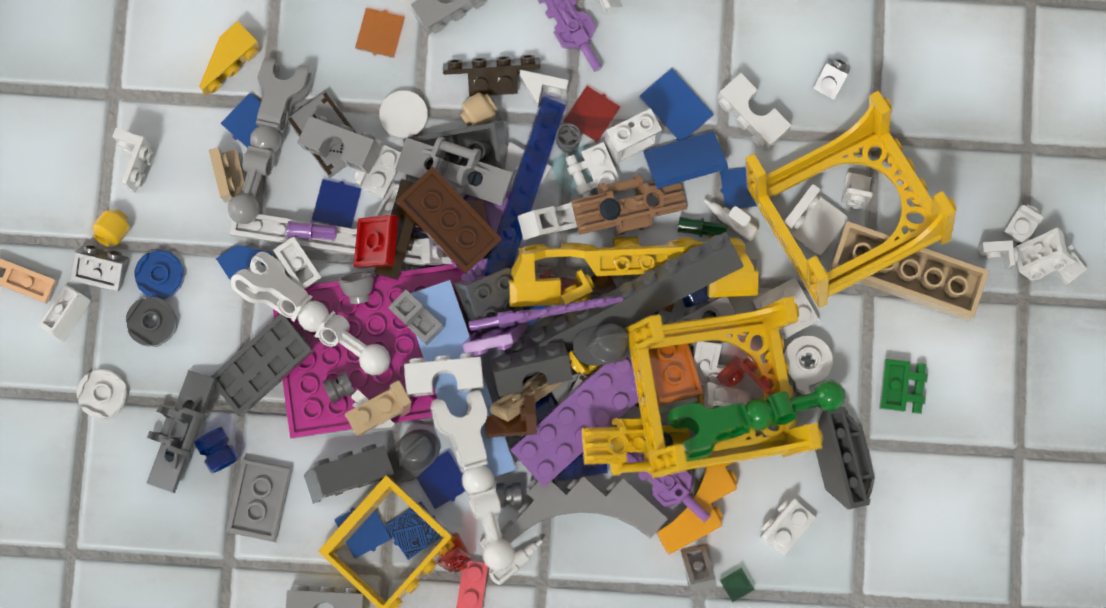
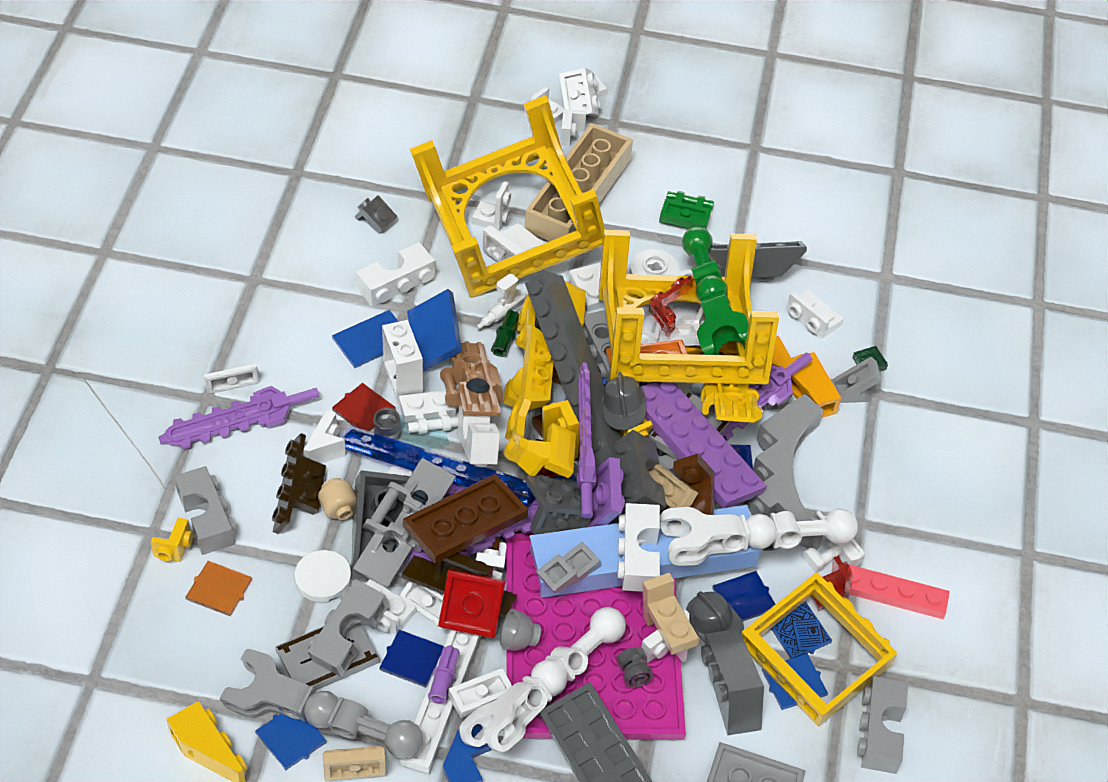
camera: 85 degrees left, 30 degrees down
blue piece [720,166,763,210] -> none

